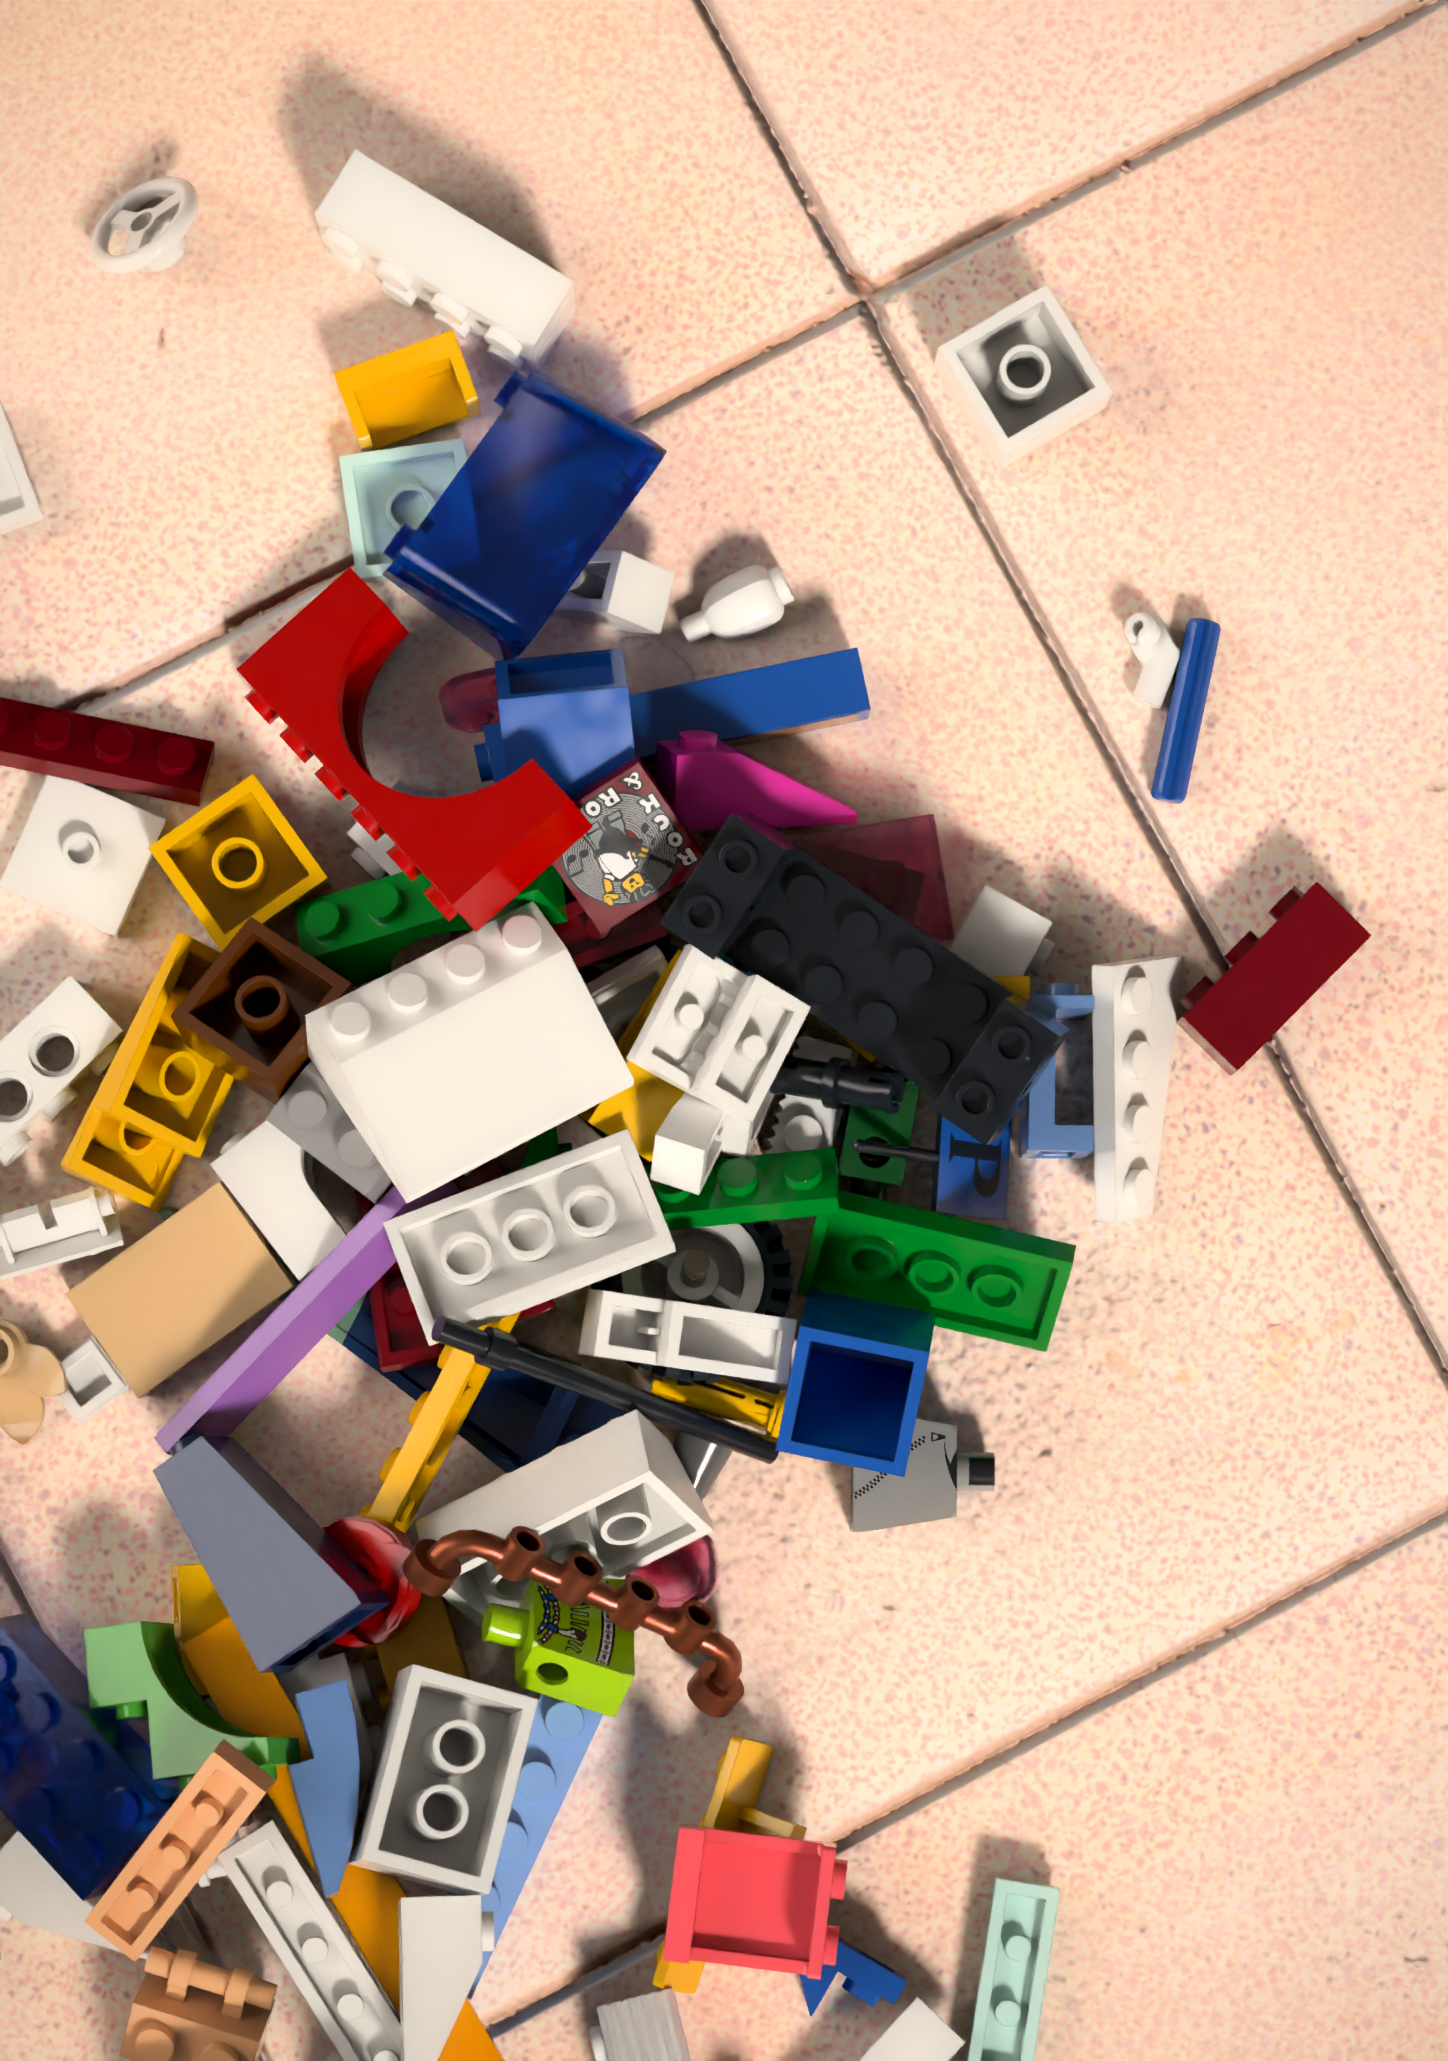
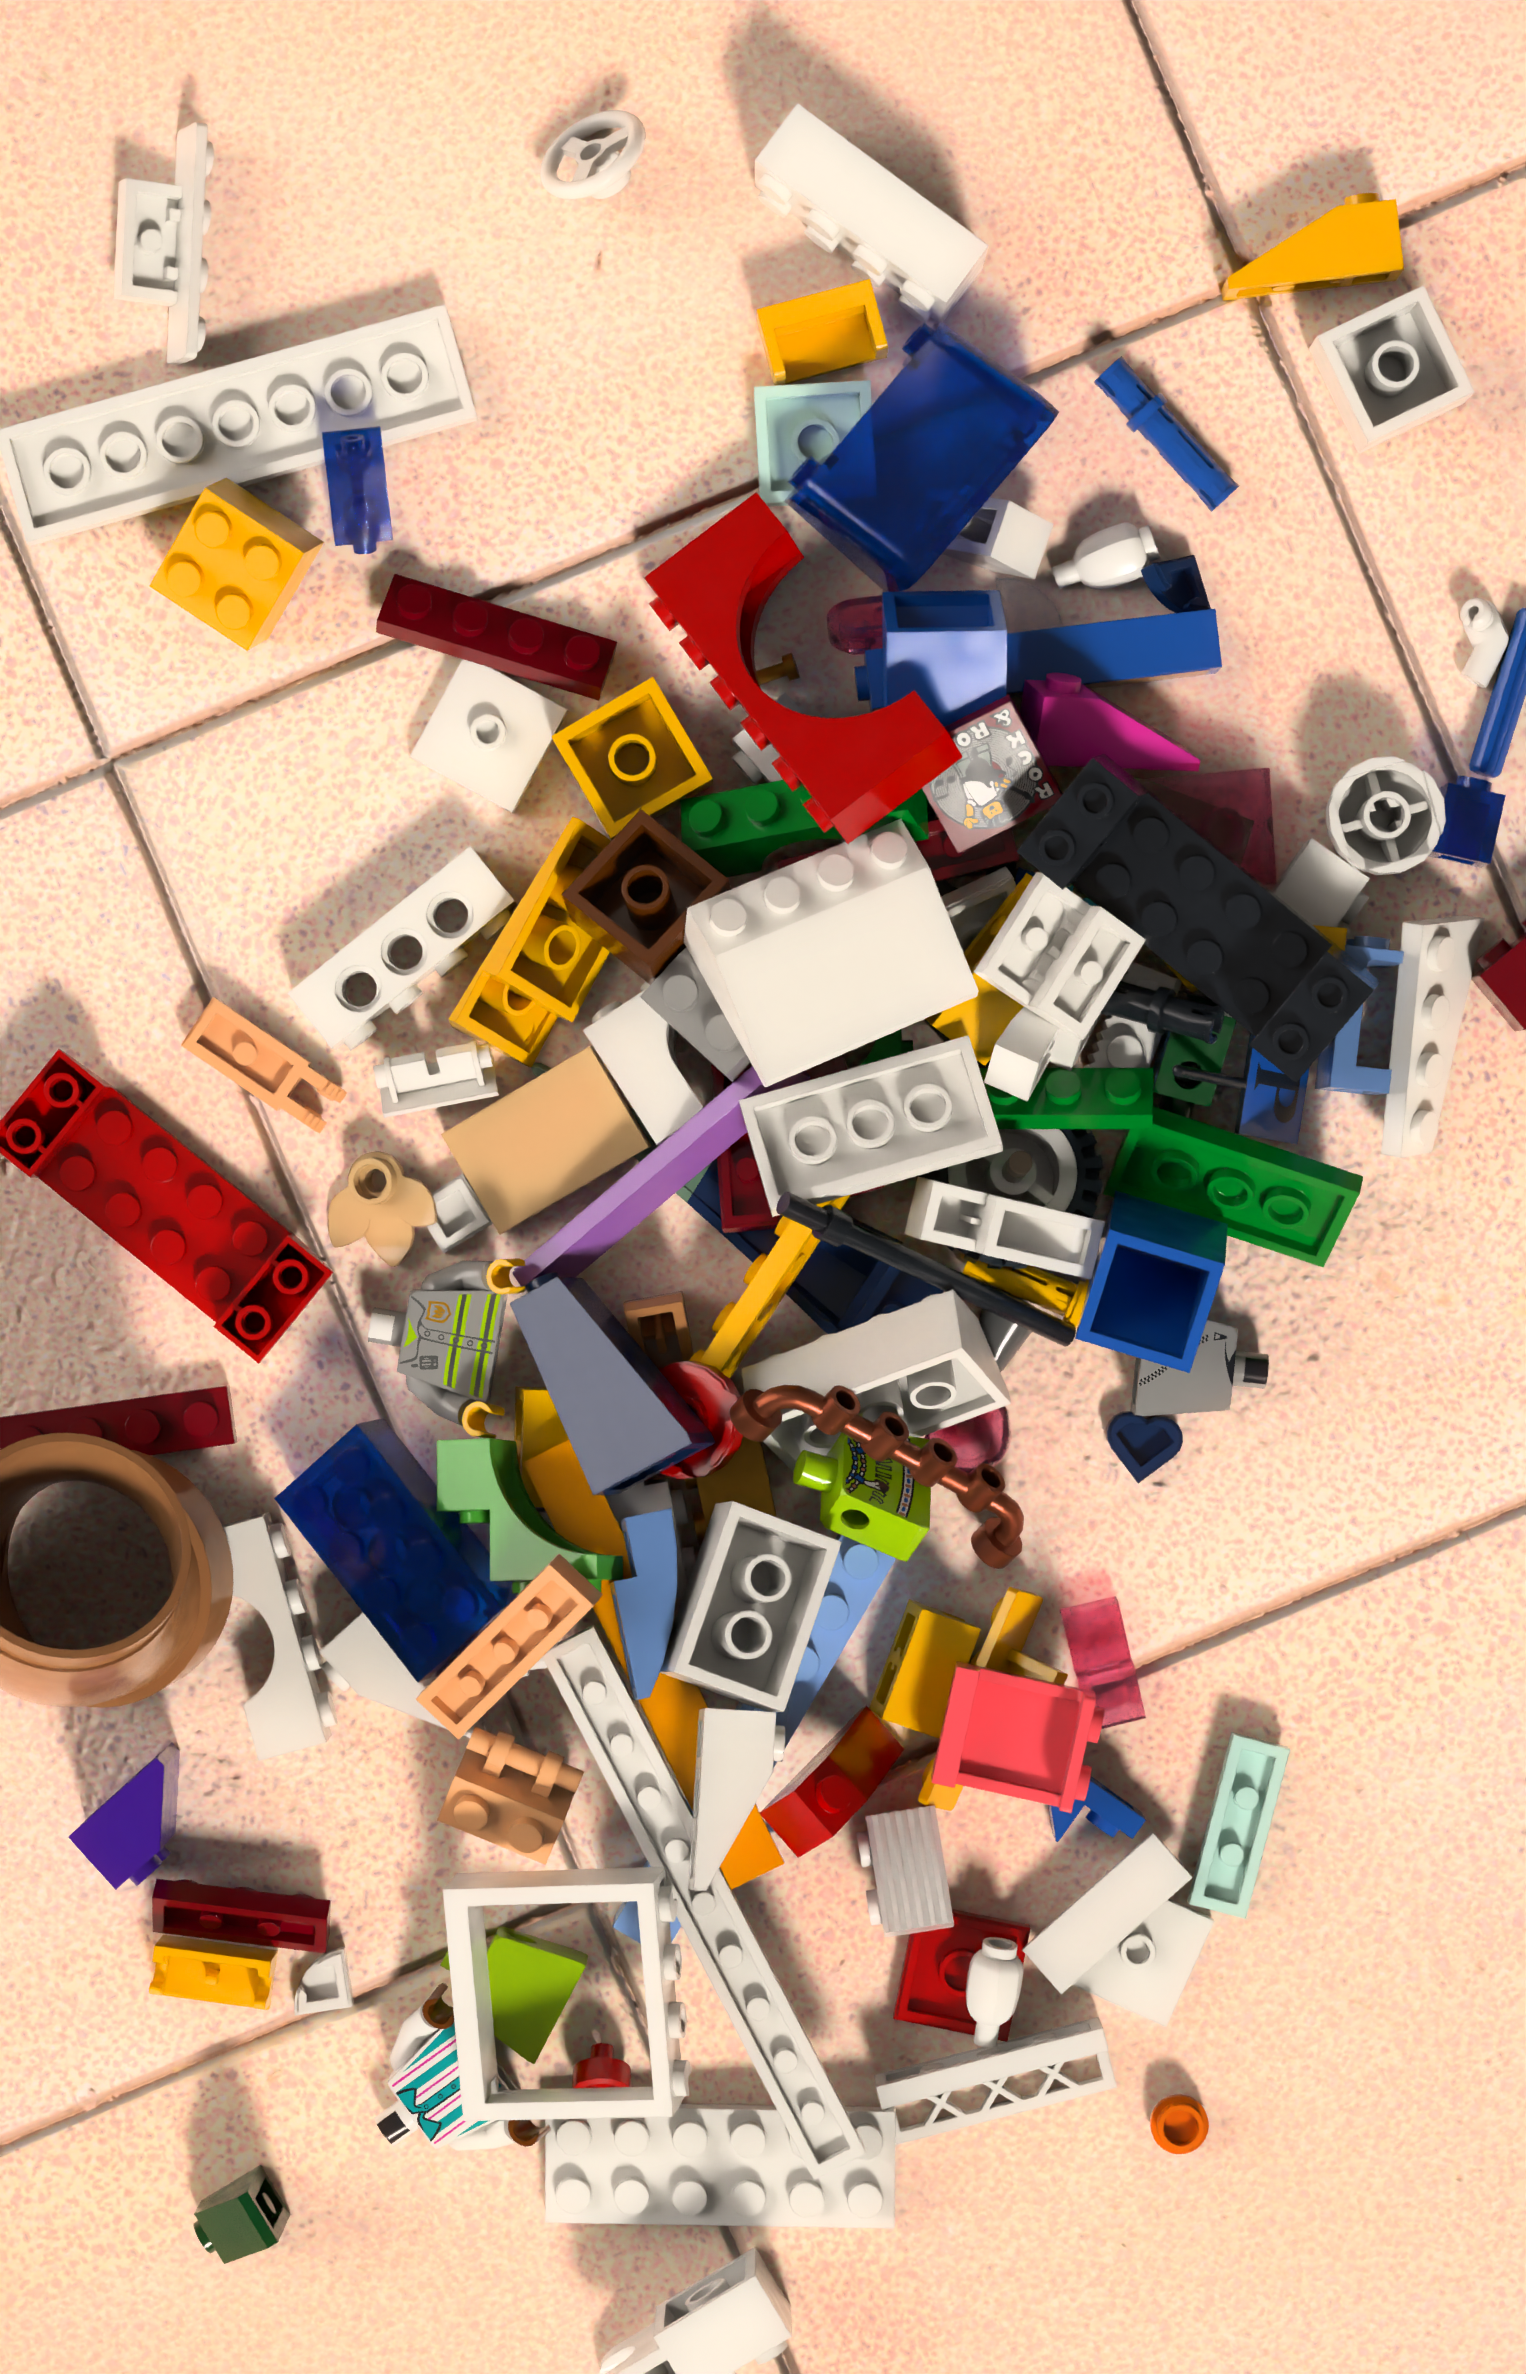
camera: 15 degrees right, 5 degrees up
none -> light grey torso [368,1258,525,1439]
none -> medium nougat slope [623,1291,694,1369]
none -> pearl gold piece [756,653,800,685]
none -> red slope [760,1705,904,1858]
none -> yellow hinge [869,1599,981,1738]
none -> clear pink slope [1059,1596,1146,1729]
none -> blue pin [1094,356,1239,512]
none -> dark blue tile [1106,1411,1183,1483]
none -> dark blue tile [1141,555,1211,613]
none -> yellow slope [1221,193,1404,301]
none -> white cylinder [1325,756,1446,875]
none -> clear blue brick [1429,776,1506,868]

